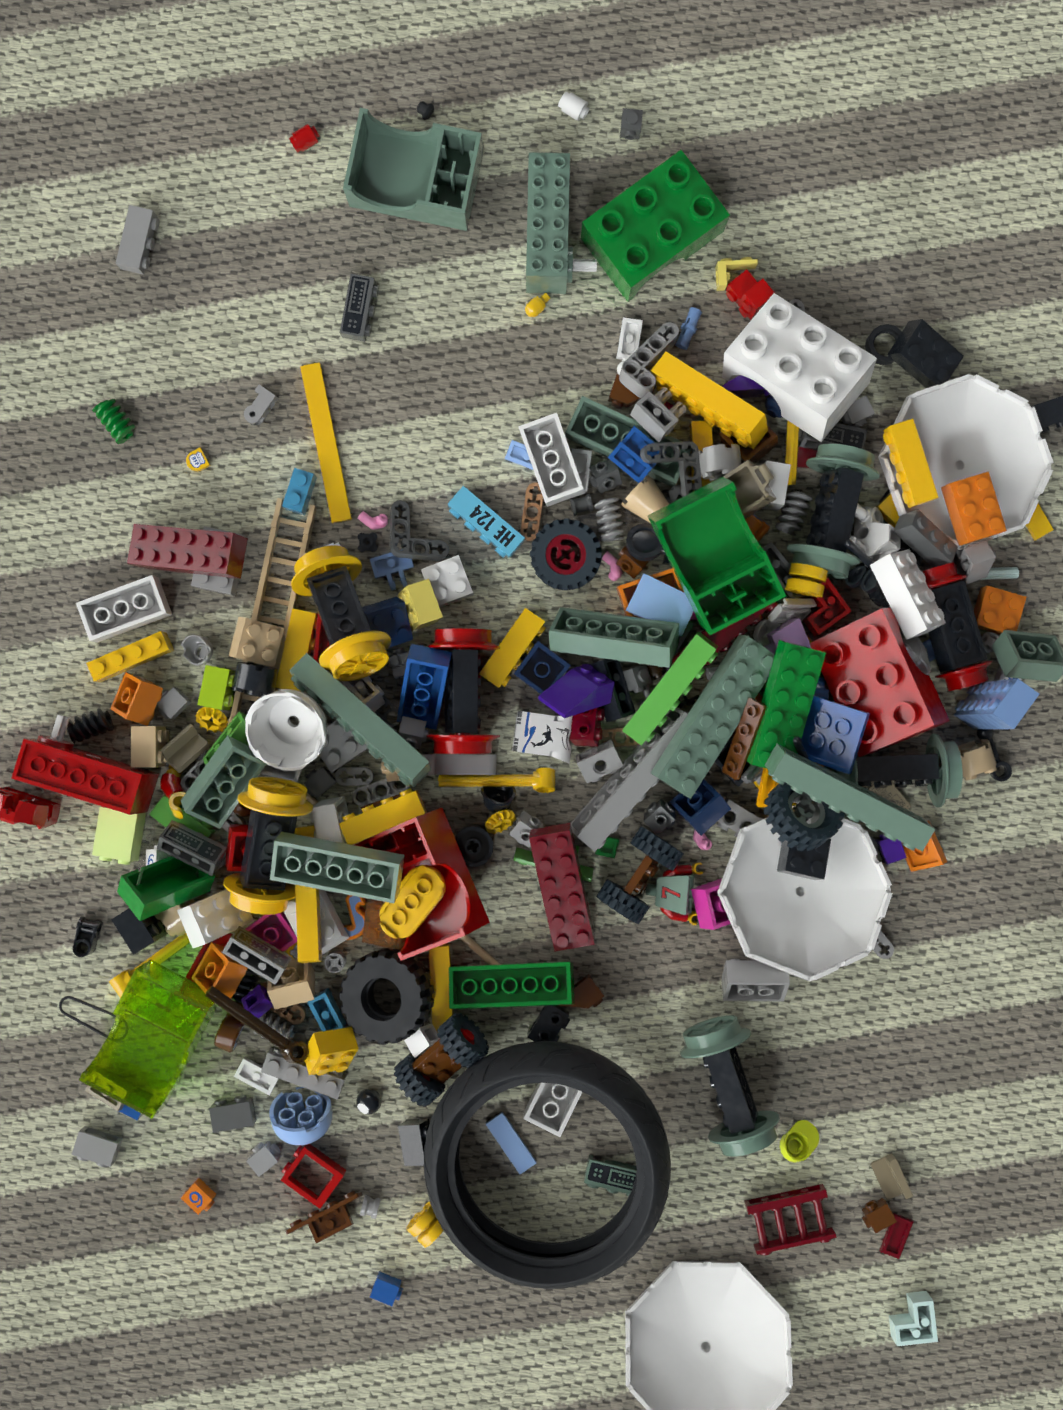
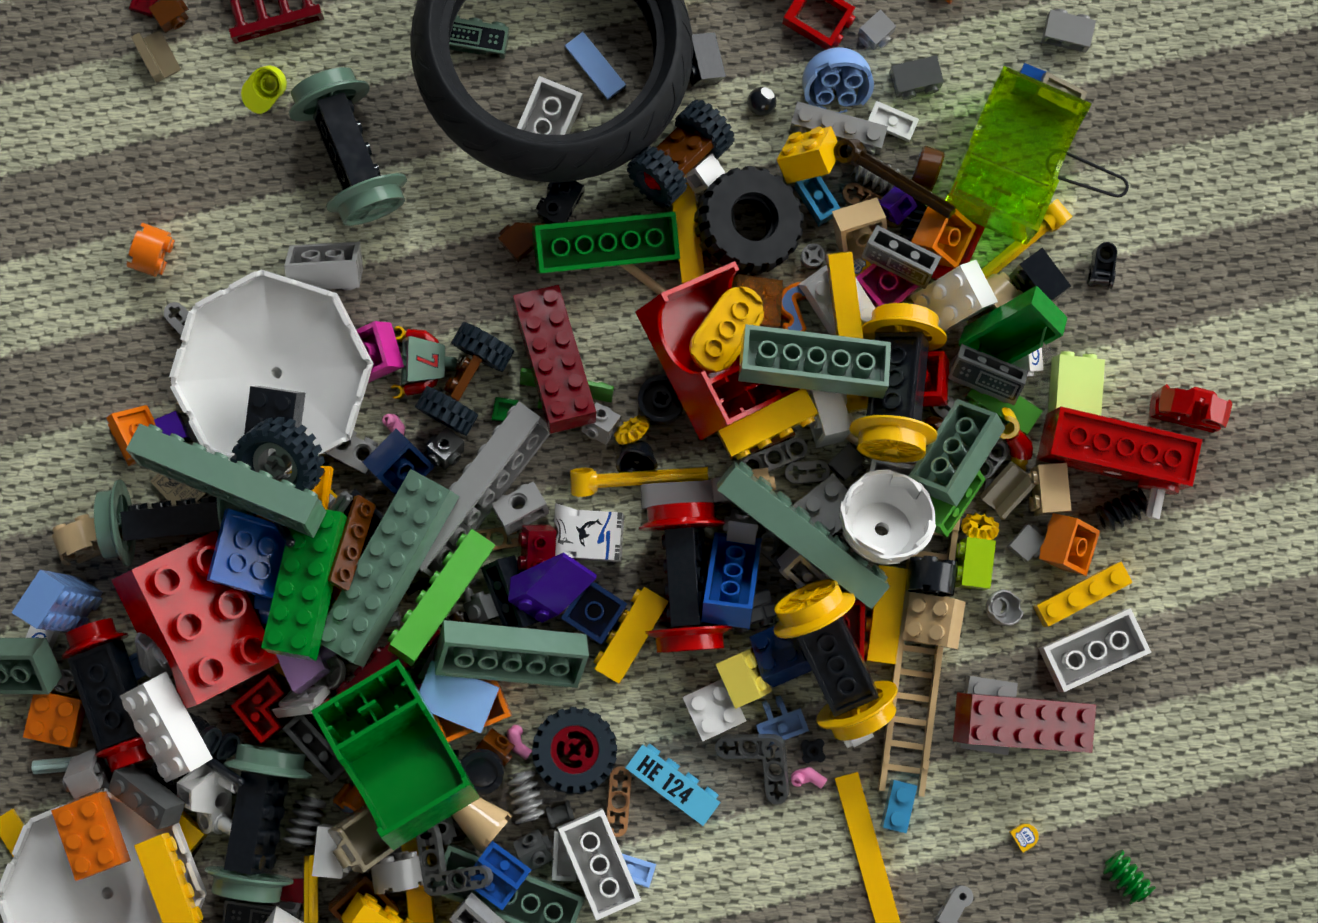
camera: 170 degrees right, 5 degrees down
yellow wheel [785,563,828,597] -> none
black piece [977,729,1012,782] -> none
none -> orange brick [127,223,175,277]

